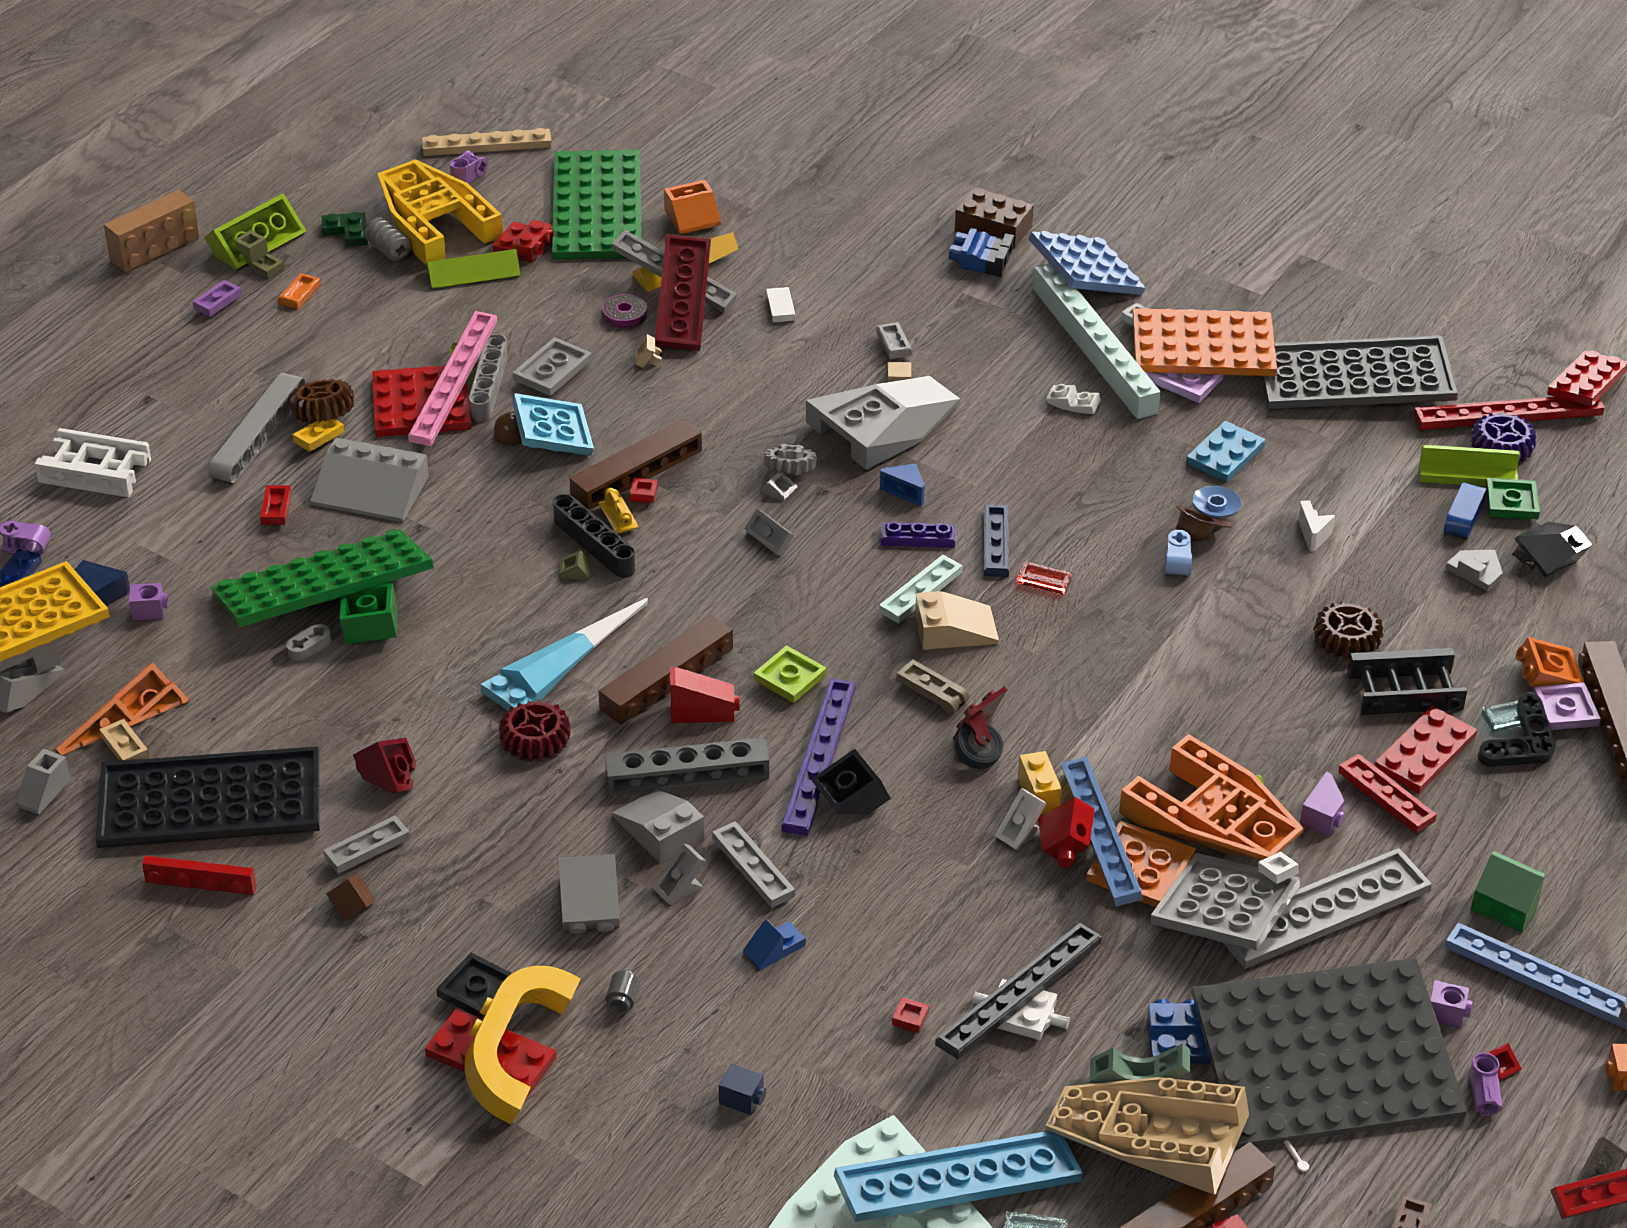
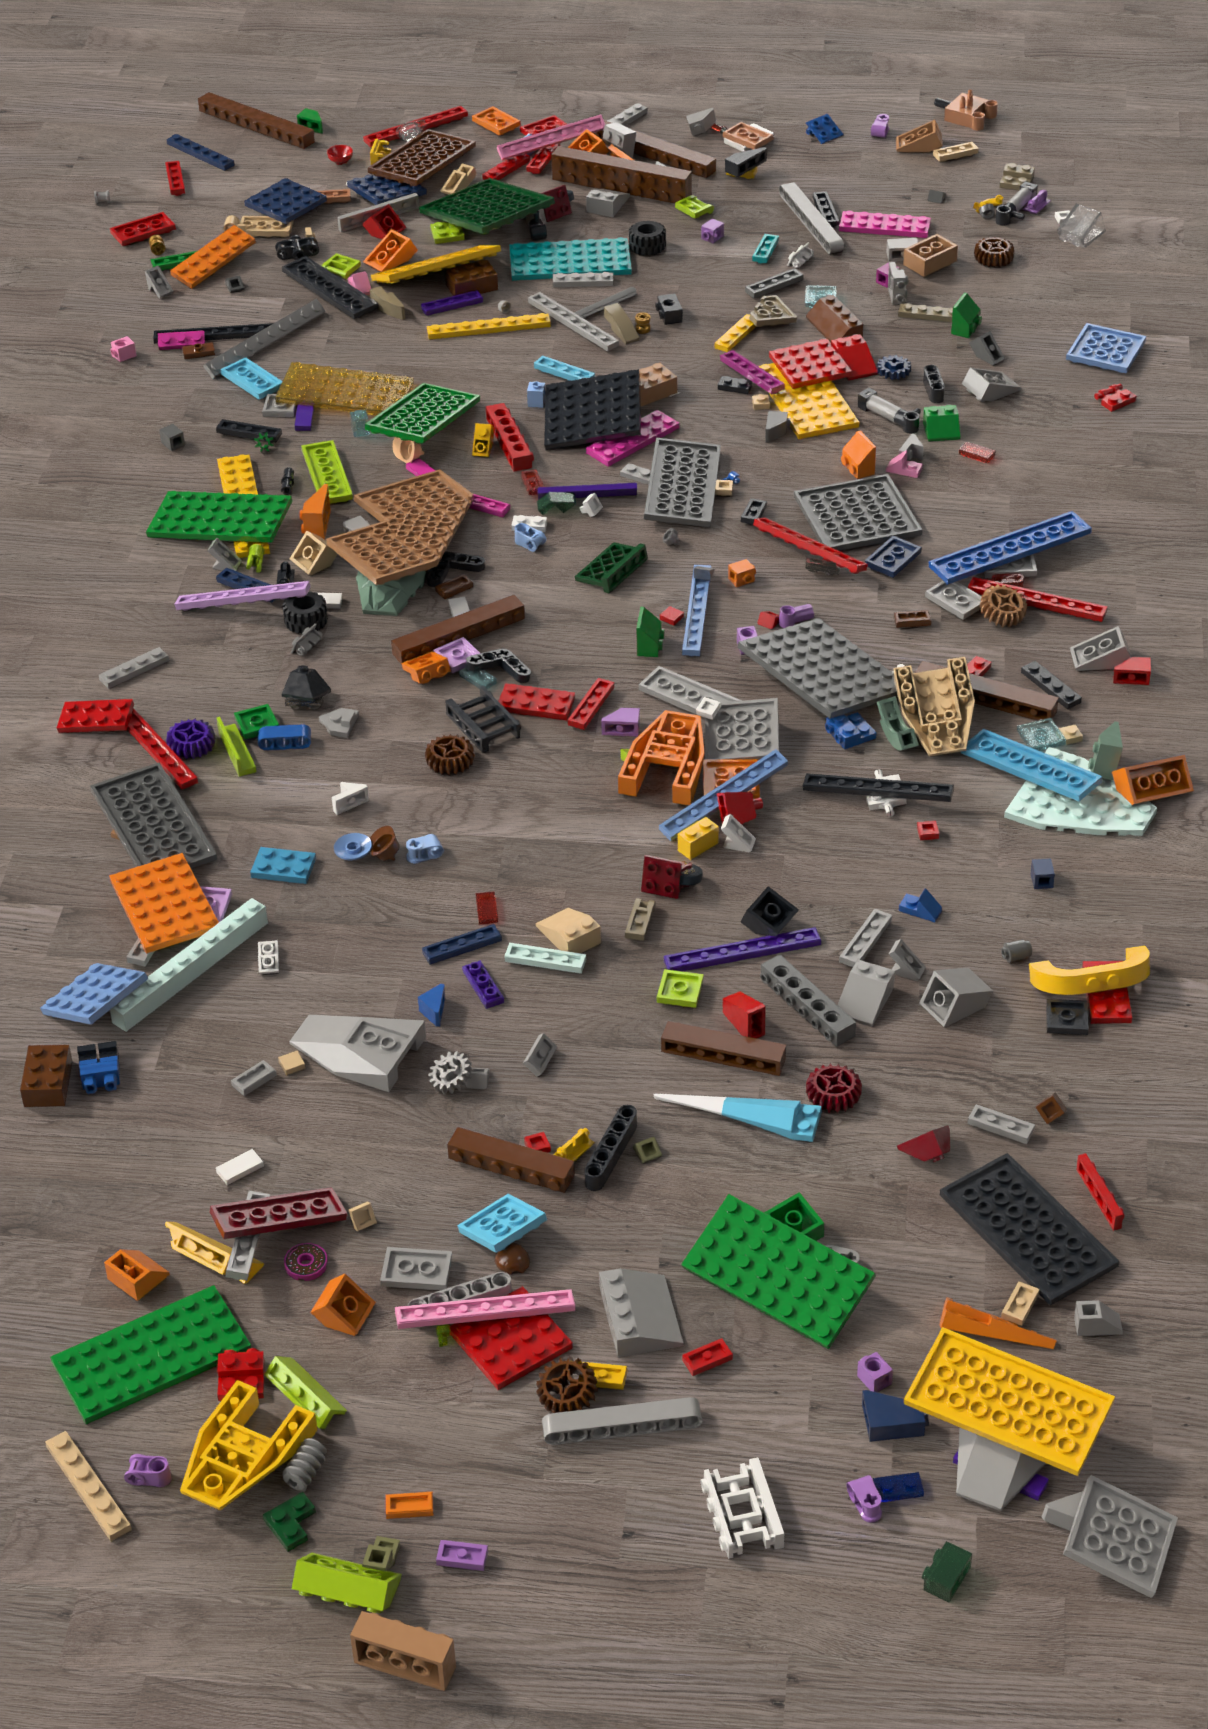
camera: 115 degrees left, 0 degrees up
none -> orange slope [310,1274,376,1336]
none -> tile [660,606,684,626]

